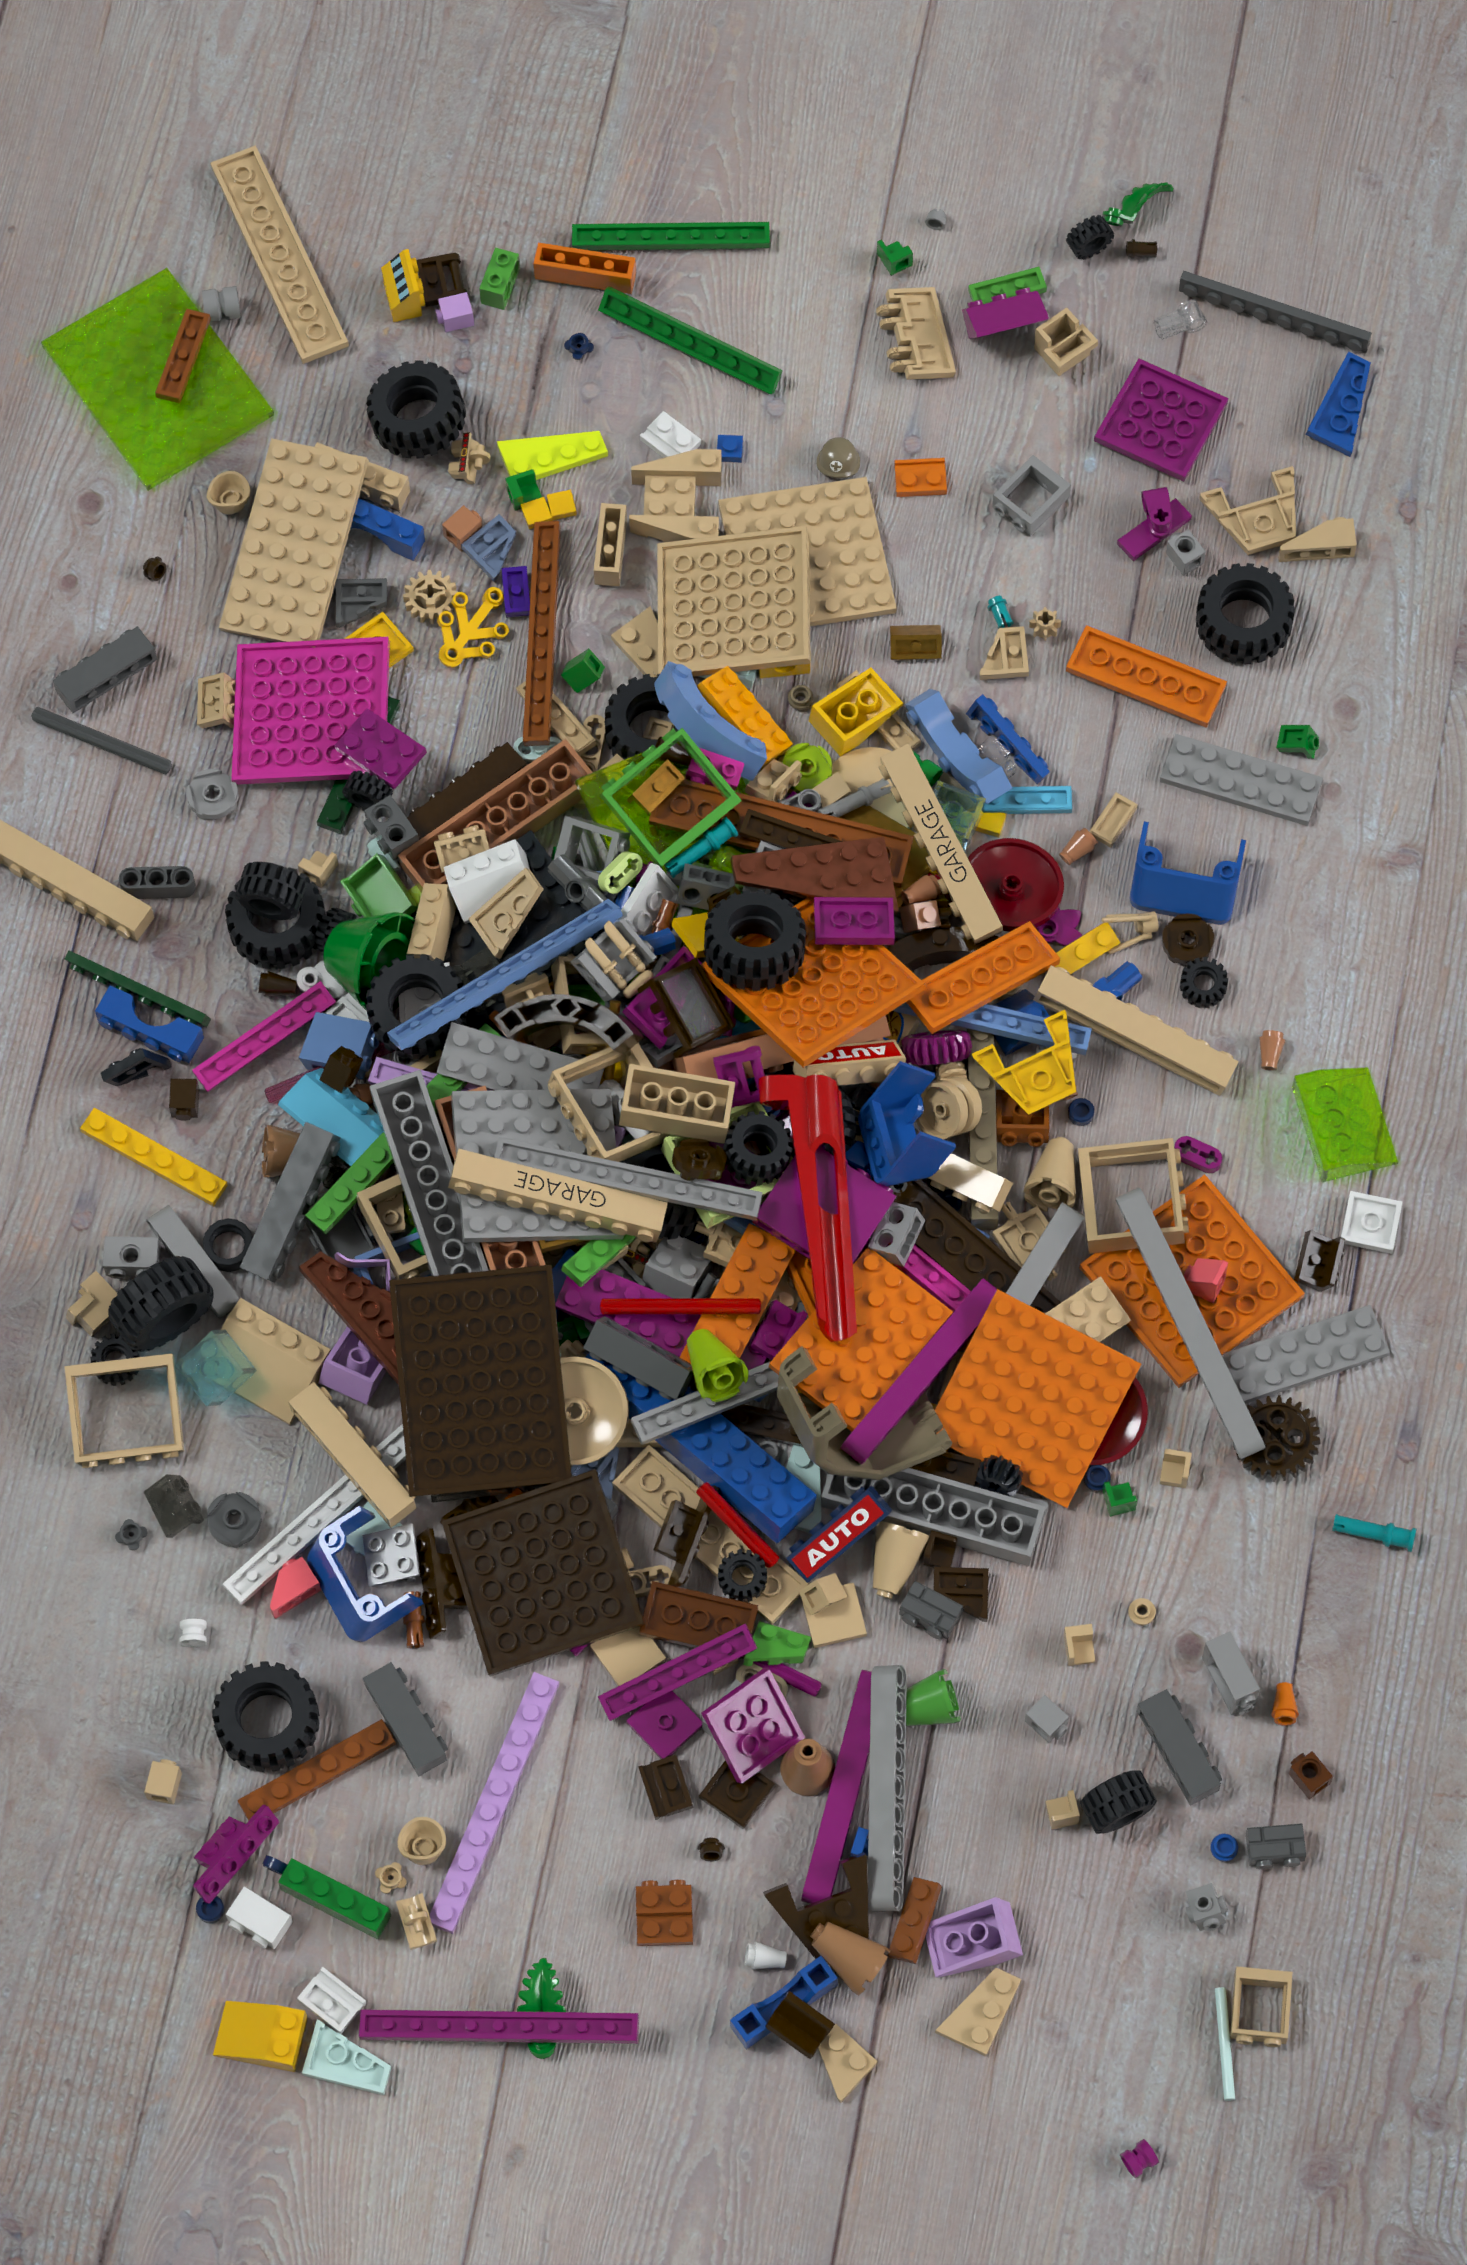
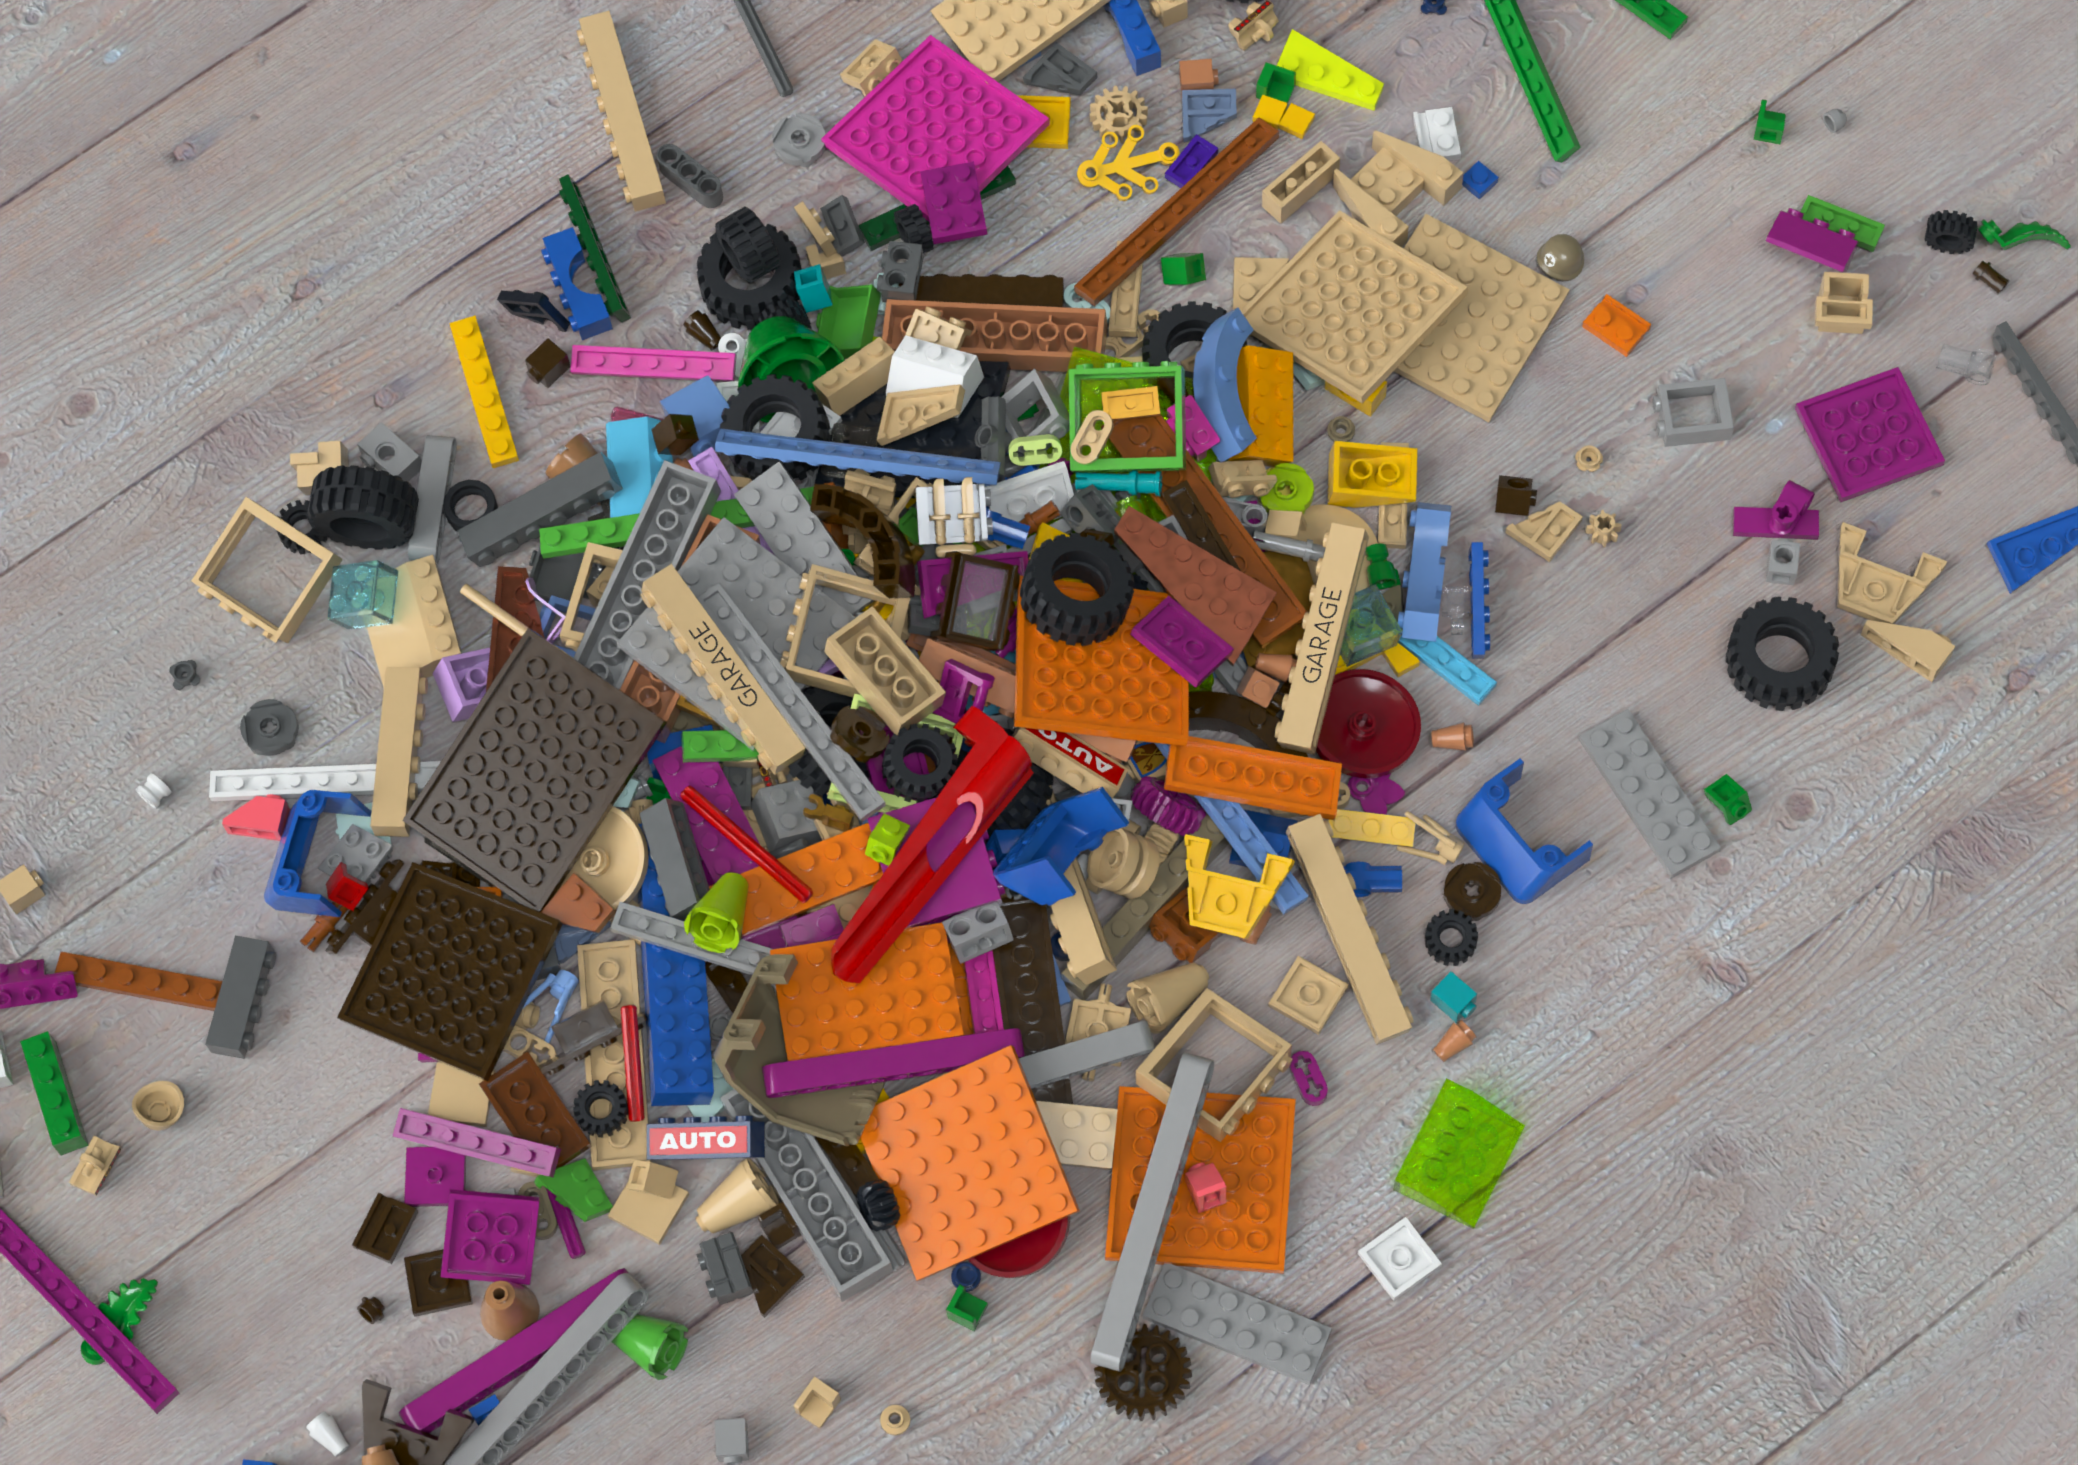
camera: 45 degrees right, 0 degrees up
clear smoke bracket [144,1474,204,1538] -> none
black tyre [212,1661,320,1772] -> none
dark blue tile [262,1855,288,1875] -> none
tan plate [375,1862,407,1894] -> none
lavender plate [429,1672,560,1934] -> none
dark orange plate [636,1880,693,1946] -> none
tan hinge [876,287,956,380] -> none
pearl gold panel [890,625,942,660] -> none
teal pin [987,595,1014,629] -> none
orange plate [1066,625,1227,728] -> none
dark blue tile [1068,1098,1094,1126] -> none
tan tile [1089,792,1138,848] -> none
tan panel [1159,1449,1192,1488] -> none
dark brown bracket [1294,1230,1345,1292] -> none
none -> red panel [326,862,368,911]
none -> tan bar [460,584,530,636]
none -> light blue plant [523,970,579,1043]
none -> dark orange wing [540,873,617,933]
none -> tan plate [794,201,836,258]
none -> teal brick [794,264,833,313]
none -> pearl gold plate [803,794,854,832]
none -> dark grey plate [820,195,865,256]
none -> lime bracket [865,813,910,866]
none -> tan plate [1071,410,1114,465]
none -> tan plate [1268,956,1349,1035]
none -> teal brick [1430,971,1477,1023]
none -> dark brown brick [1495,475,1537,516]
none -> tan plate [1575,445,1603,472]

